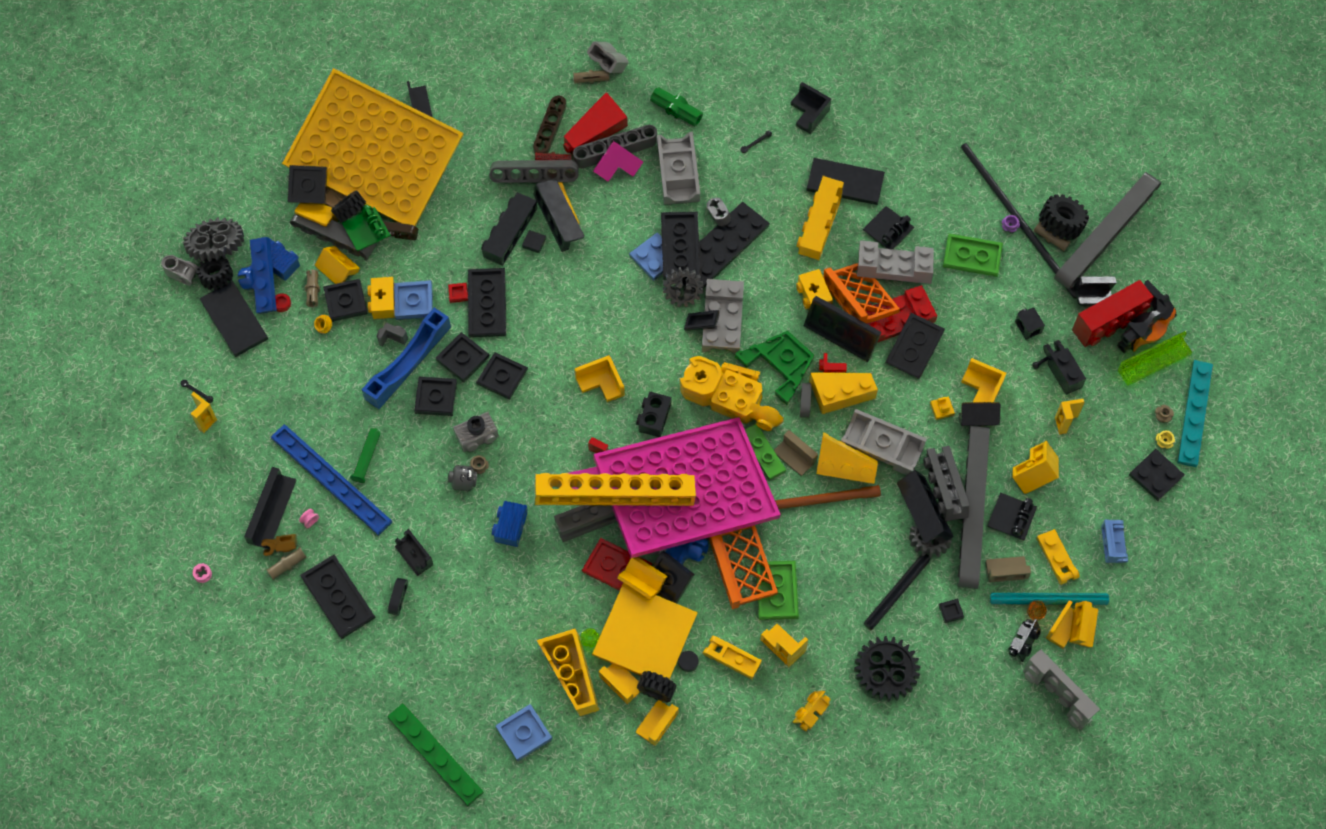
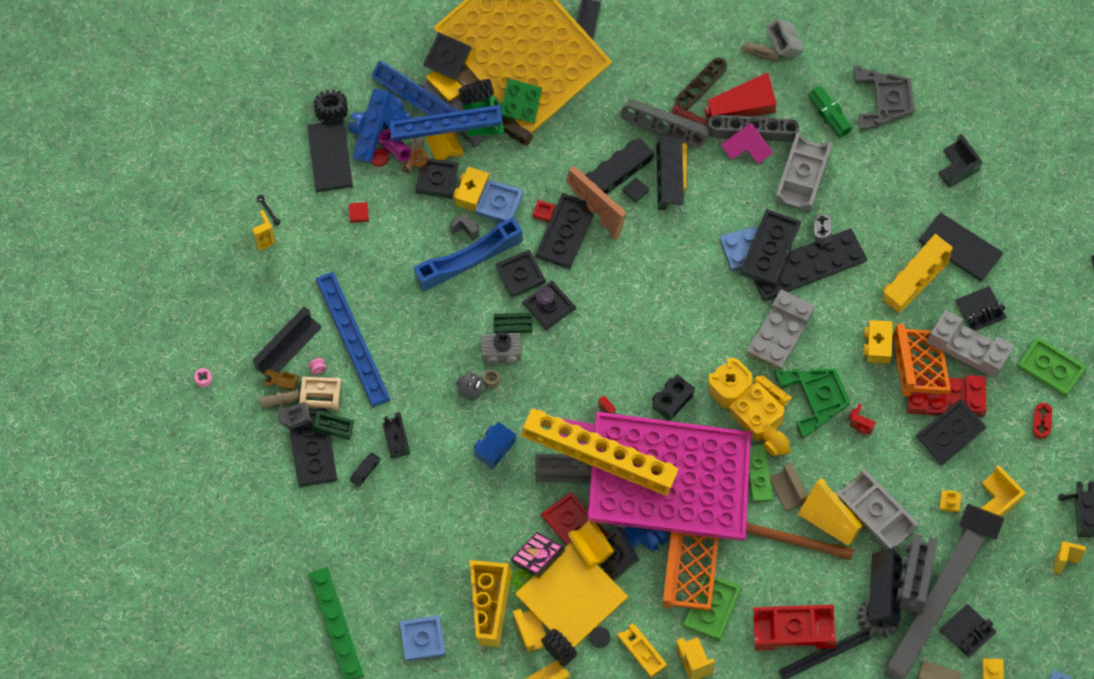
camera: 25 degrees right, 0 degrees up
light grey piece [161,255,198,286] -> none
dark grey gear [183,217,244,262] -> none
yellow plate [314,315,332,334] -> none
green axle [350,428,381,483] -> none
black plate [414,376,457,416] -> none
yellow panel [574,355,625,402] -> none
dark grey gear [663,267,703,307] -> none
black tile [684,310,720,331] -> none
black hinge [741,130,772,153] -> none
dark grey beam [800,383,811,418] -> none
black tile [803,296,881,362] -> none
yellow wedge [809,373,878,414] -> none
yellow panel [1012,441,1059,494] -> none
black brick [1015,307,1045,340] -> none
none -> dark grey bracket [278,402,311,430]
none -> tan plate [299,377,342,411]
none -> dark green tile [312,410,354,440]
none -> red tile [349,202,369,223]
none -> blue plate [371,60,457,116]
none -> magenta piece [378,129,412,162]
none -> blue plate [390,105,503,141]
none -> clear orange plate [410,149,429,167]
none -> dark green tile [494,312,533,334]
none -> green hinge [501,78,542,123]
none -> tile [510,532,565,578]
none -> clear purple plate [536,287,555,305]
none -> nougat wing [566,166,627,240]
none -> red piece [753,604,837,651]
none -> dark grey wing [854,65,914,132]
none -> red beam [1032,403,1053,439]

